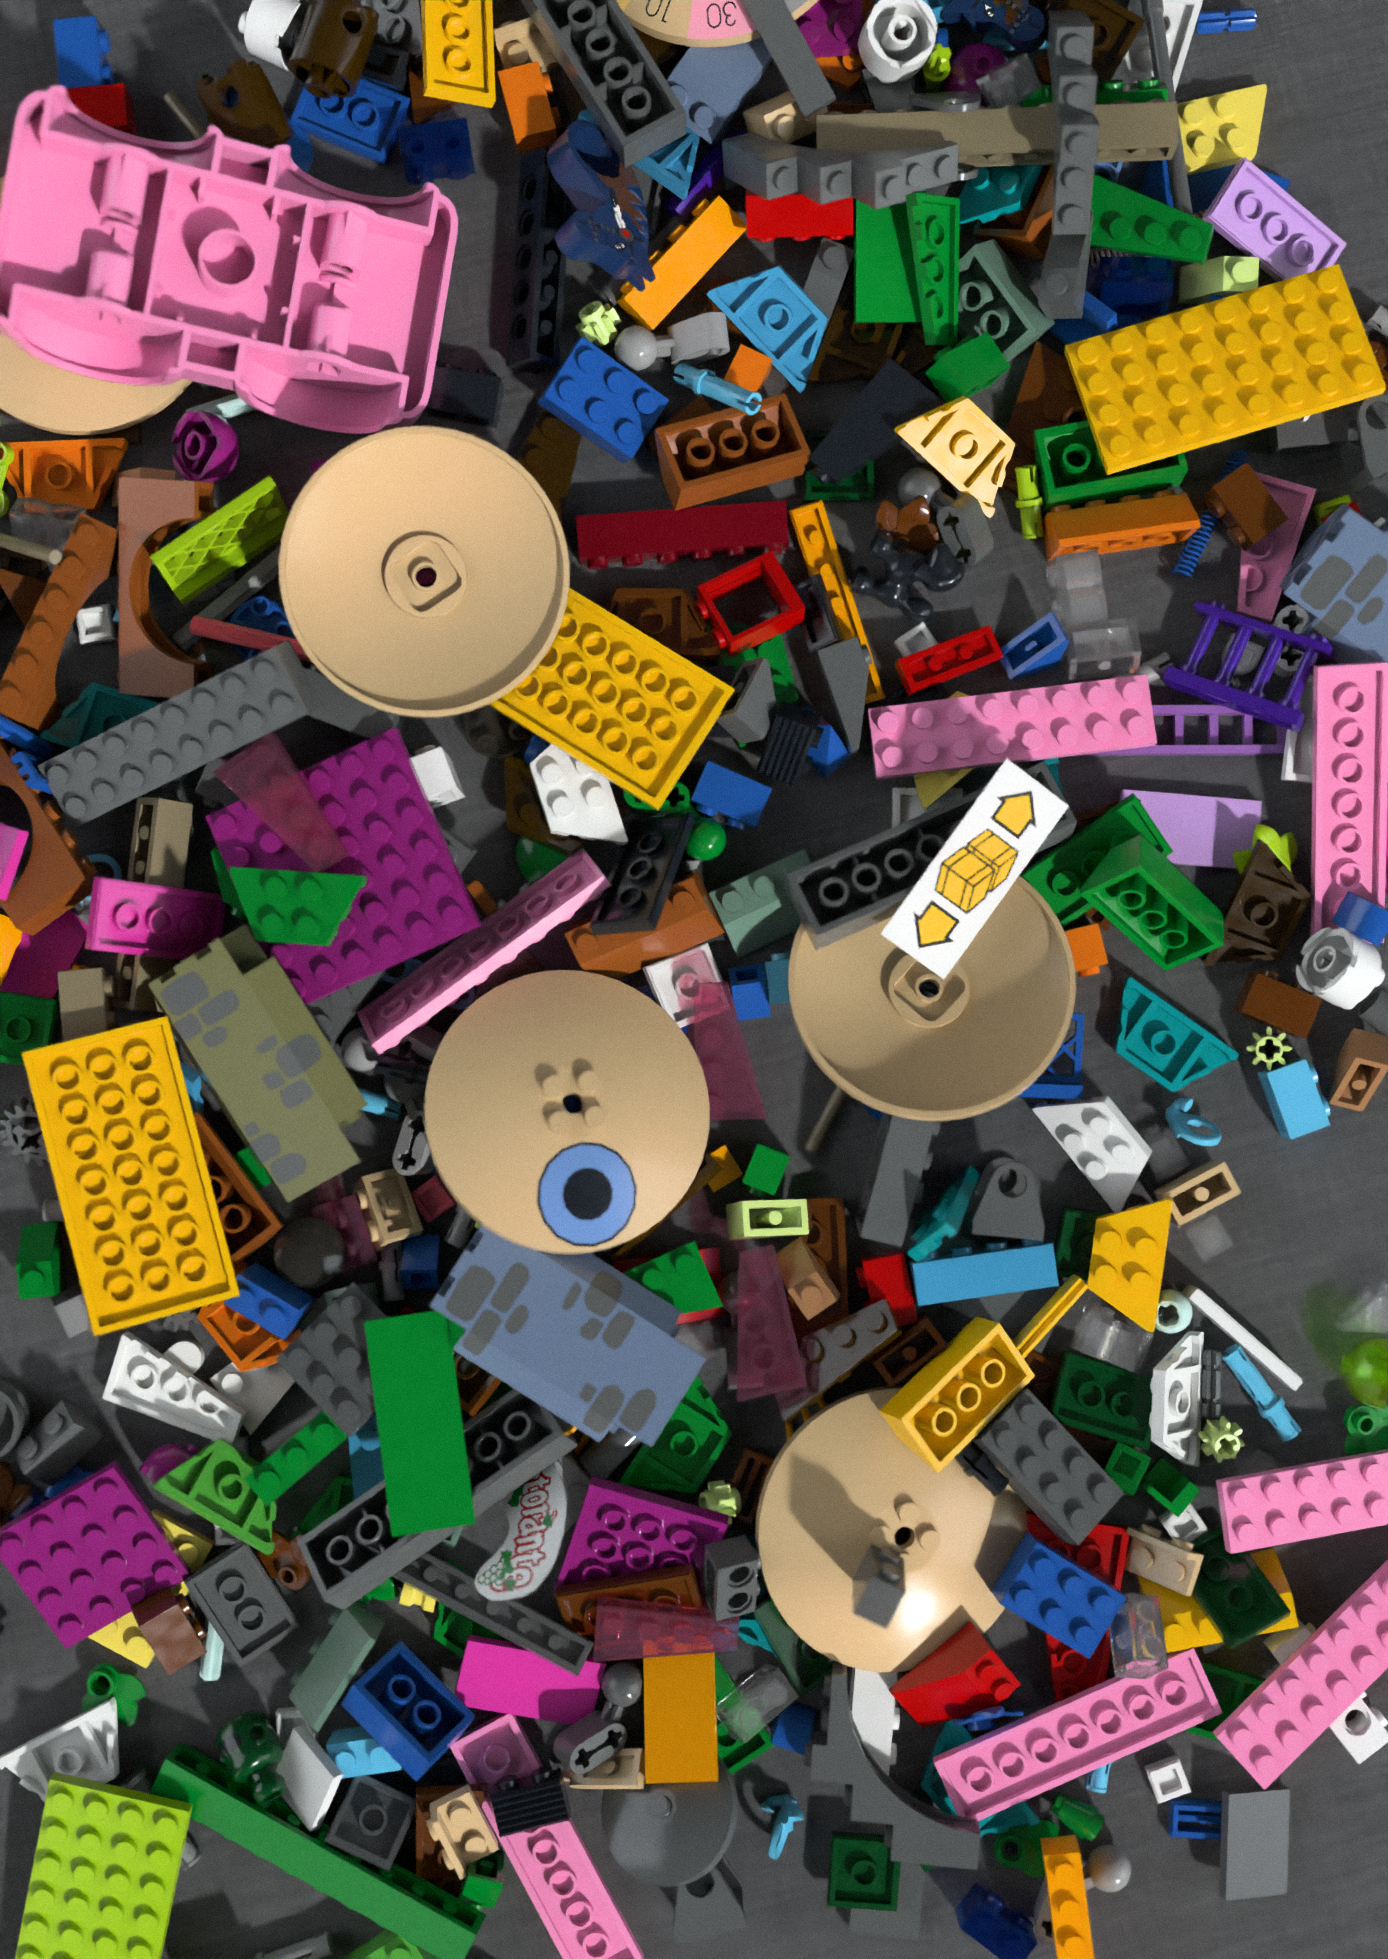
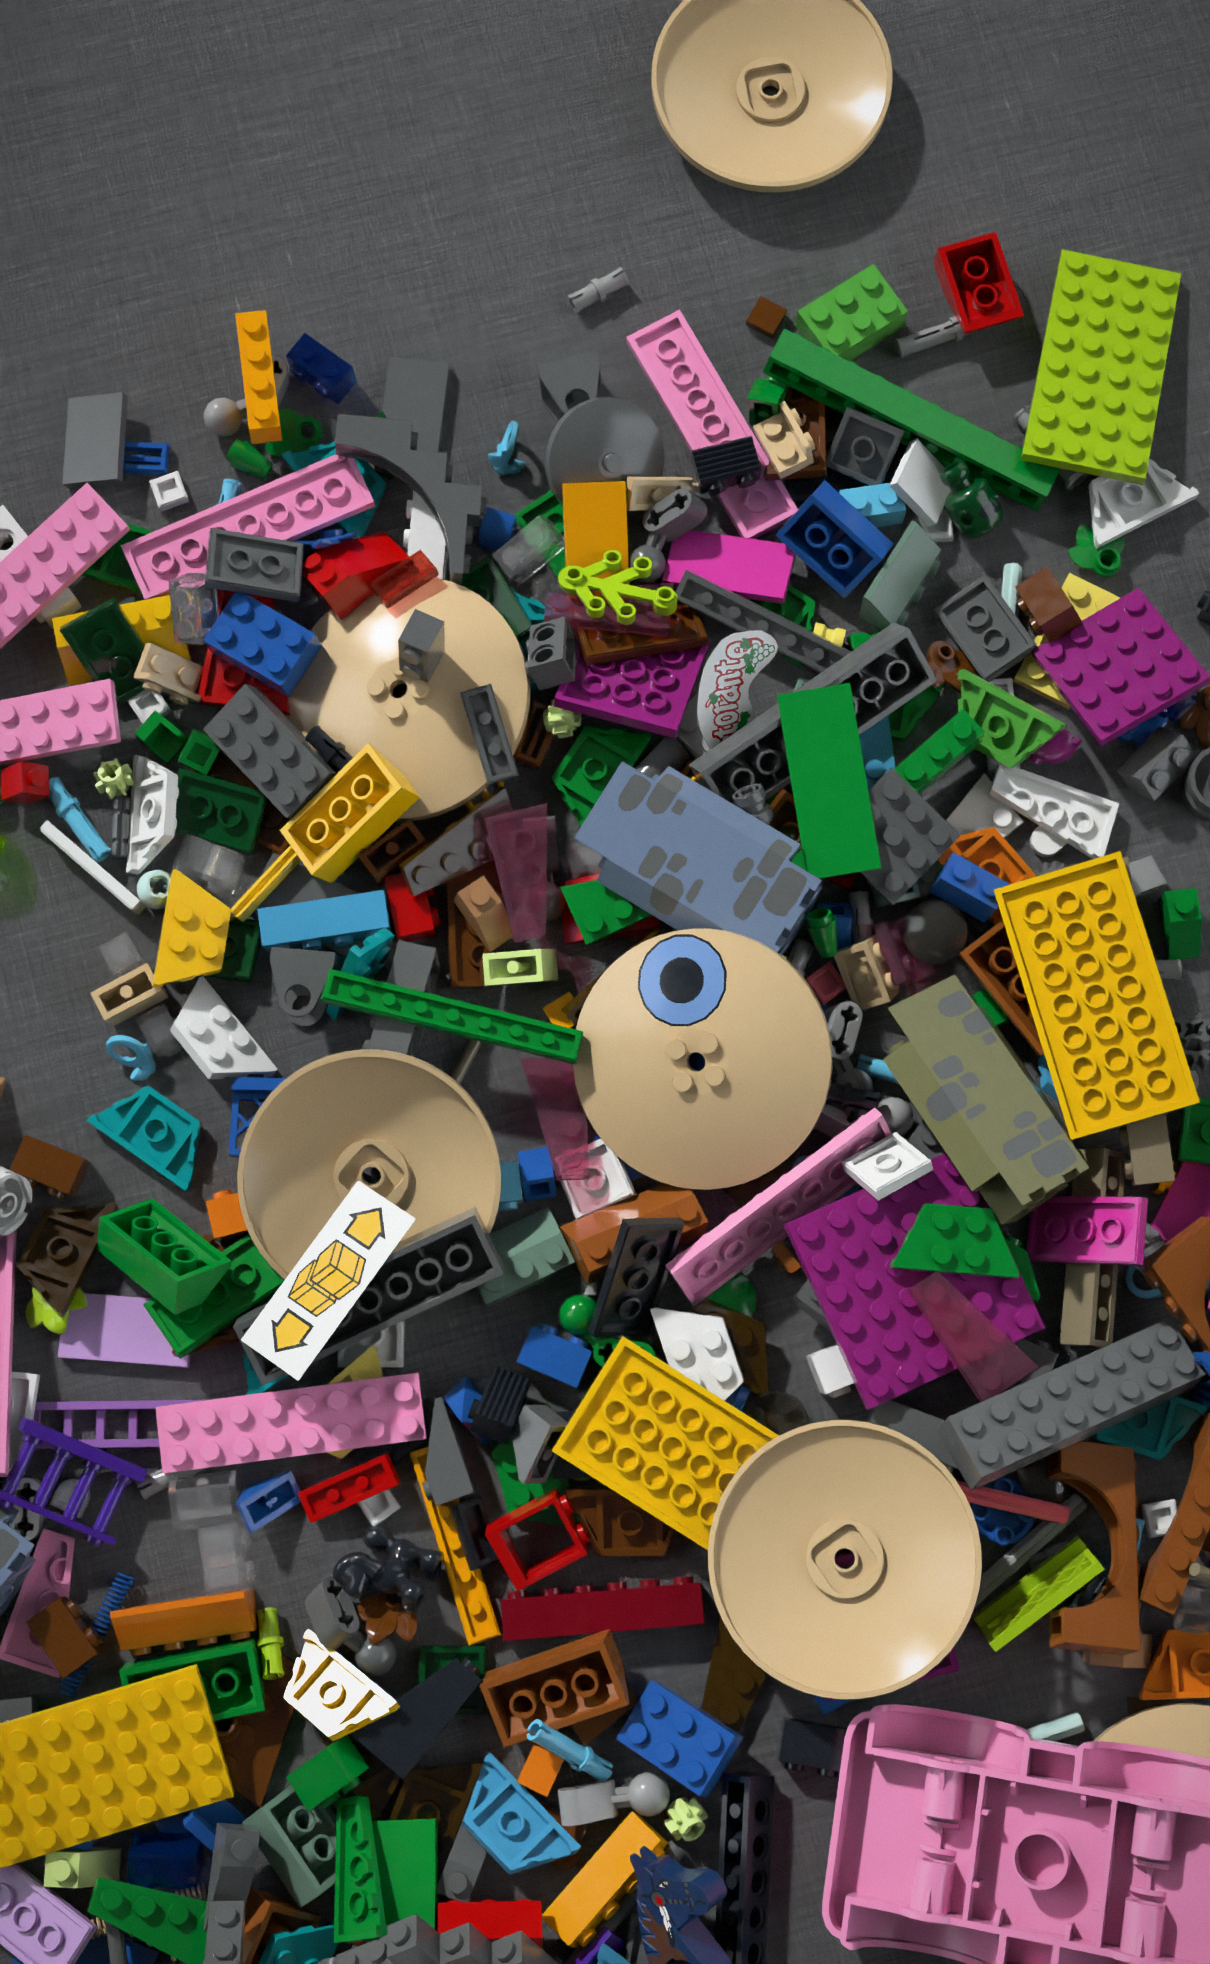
camera: 170 degrees left, 10 degrees down
magenta cylinder [172,410,240,483] -> none
green brick [741,1141,790,1198] -> none
dark green tile [826,1831,901,1912] -> none
yellowish green gear [1246,1026,1292,1070] -> none
medium azure brick [1257,1058,1331,1140] -> none
none -> red brick [1,761,49,805]
none -> dark grey tile [204,528,304,602]
none -> green tile [321,969,583,1065]
none -> clear red plate [369,550,439,609]
none -> dark grey tile [460,684,519,785]
none -> lime plant [558,550,678,625]
none -> dark grey wheel [732,784,773,823]
none -> green cone [805,908,838,958]
none -> white tile [841,1132,933,1200]

